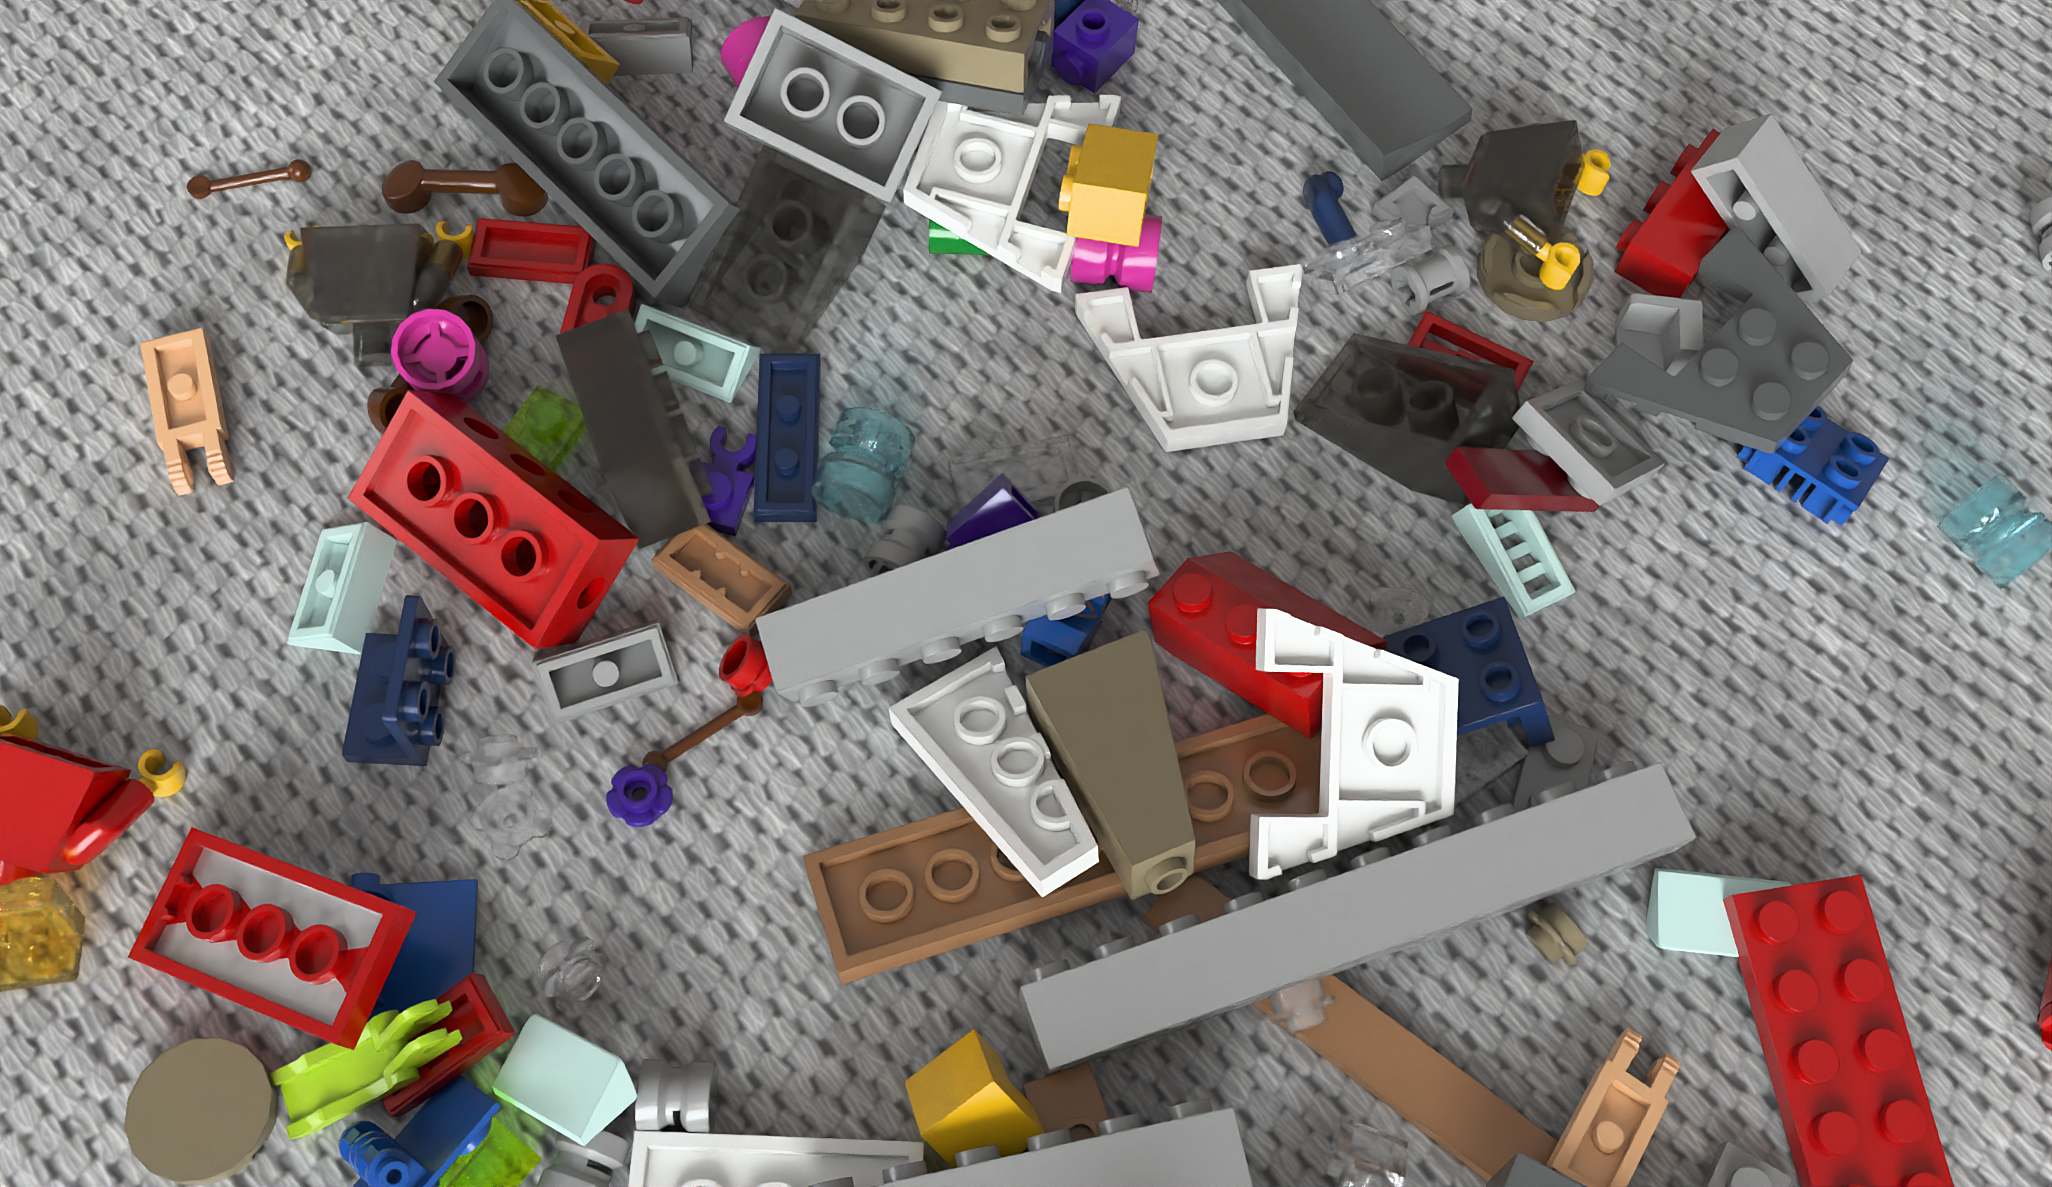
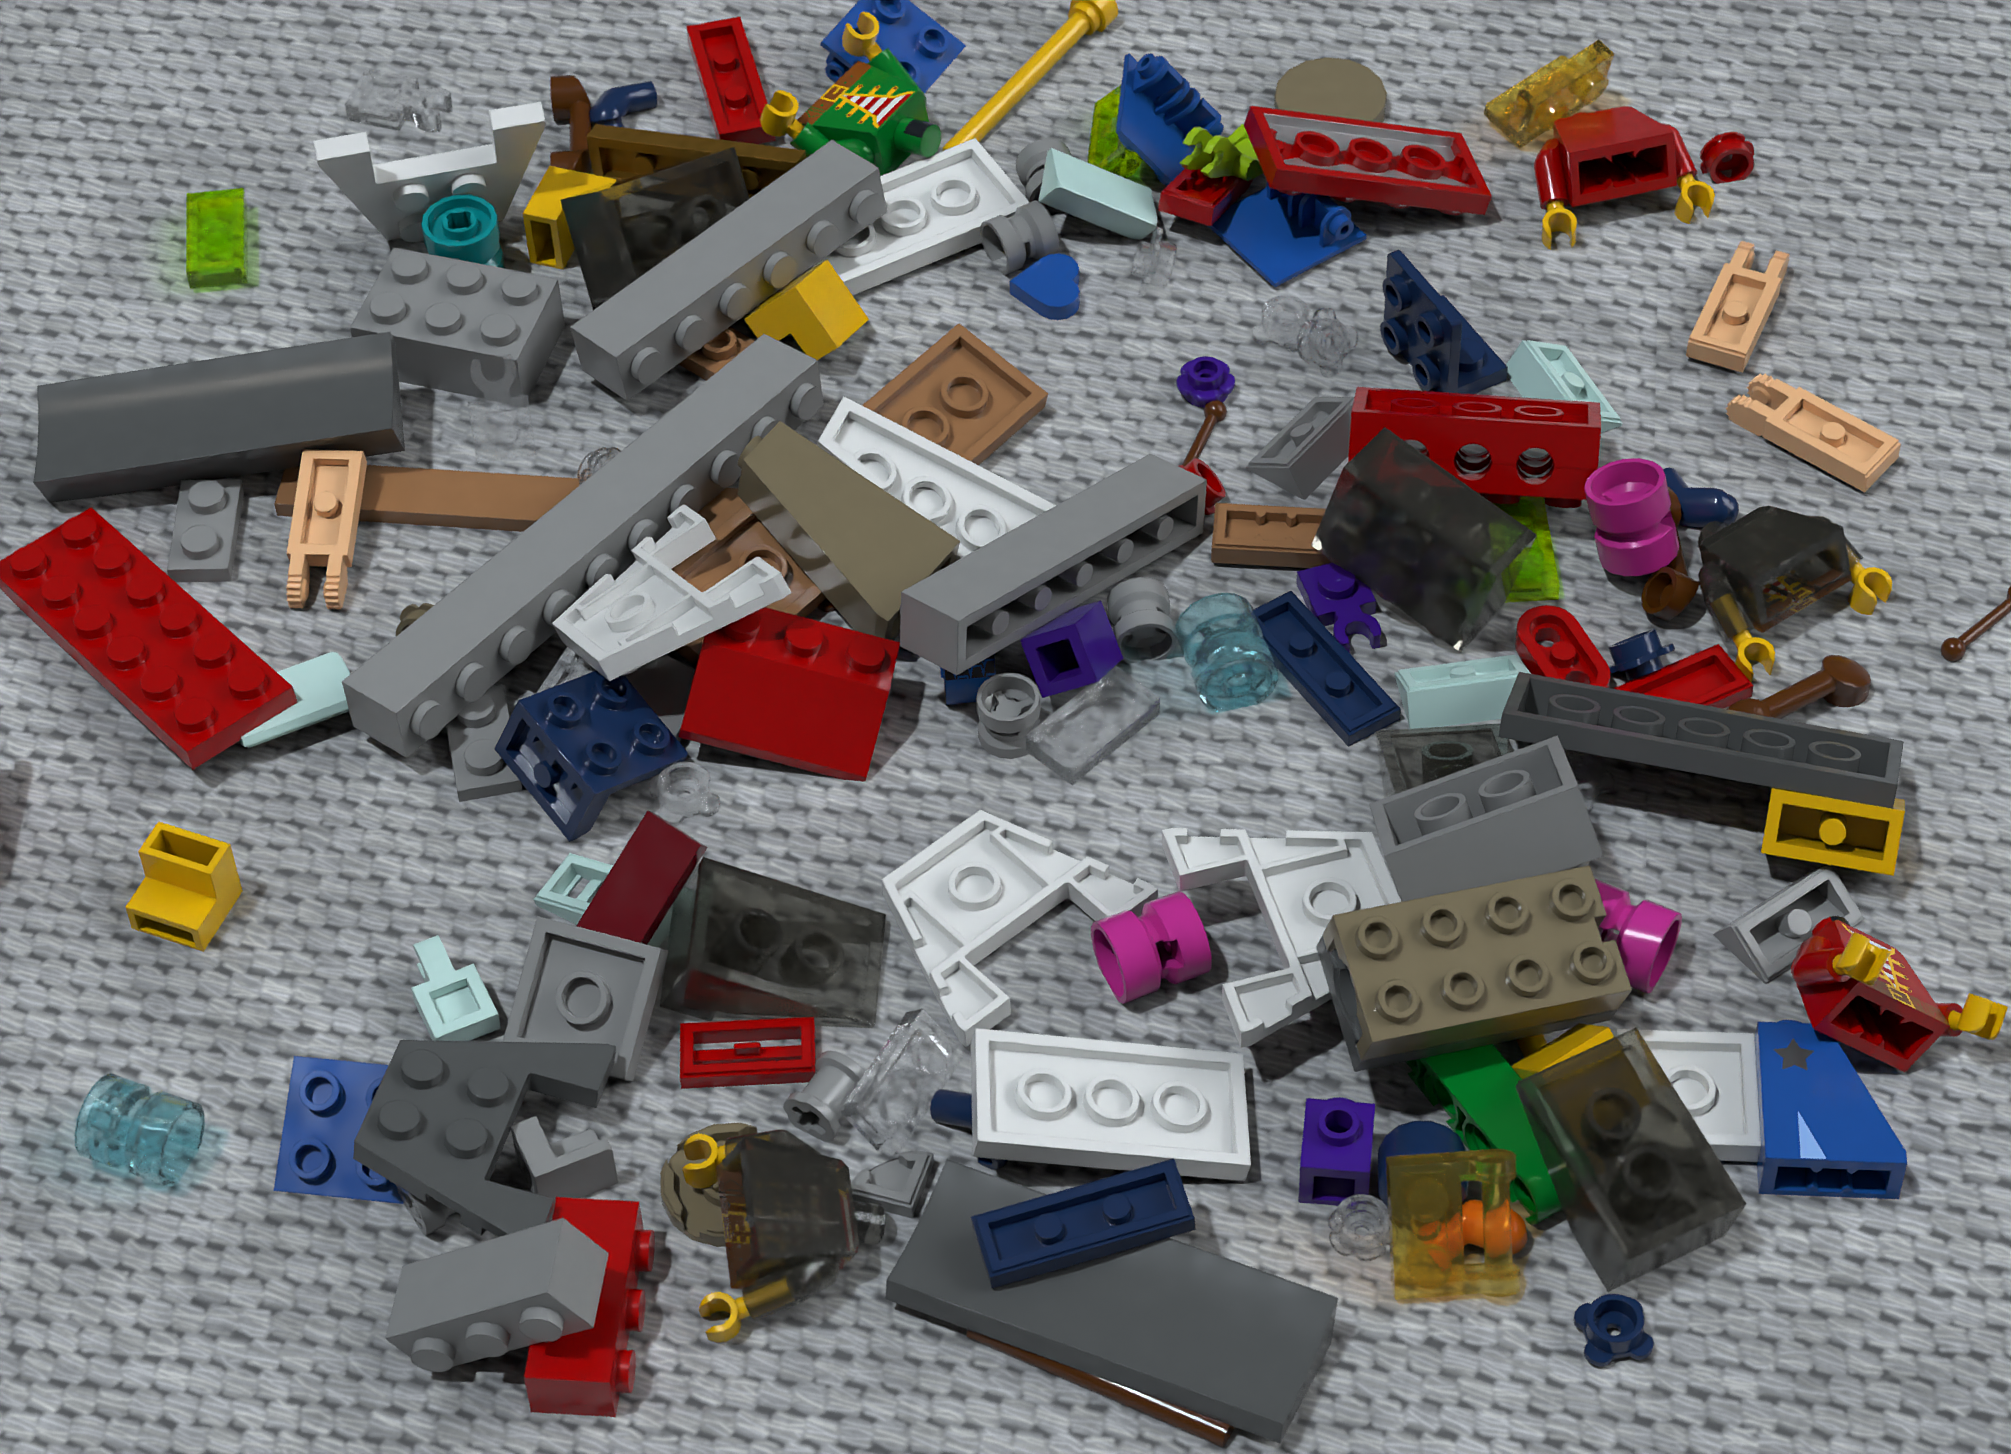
camera: 155 degrees right, 15 degrees down
yellow brick [1059,123,1159,247] -> none
none -> yellow piece [126,821,243,952]
none -> light aqua plate [411,935,501,1041]
none -> white plate [971,1028,1251,1181]
none -> dark blue tile [971,1159,1196,1288]
none -> blue tile [1009,253,1080,320]
none -> dark blue plate [1608,629,1675,681]
none -> dark blue arm [1663,468,1739,528]
none -> light nougat hinge [1686,241,1790,373]

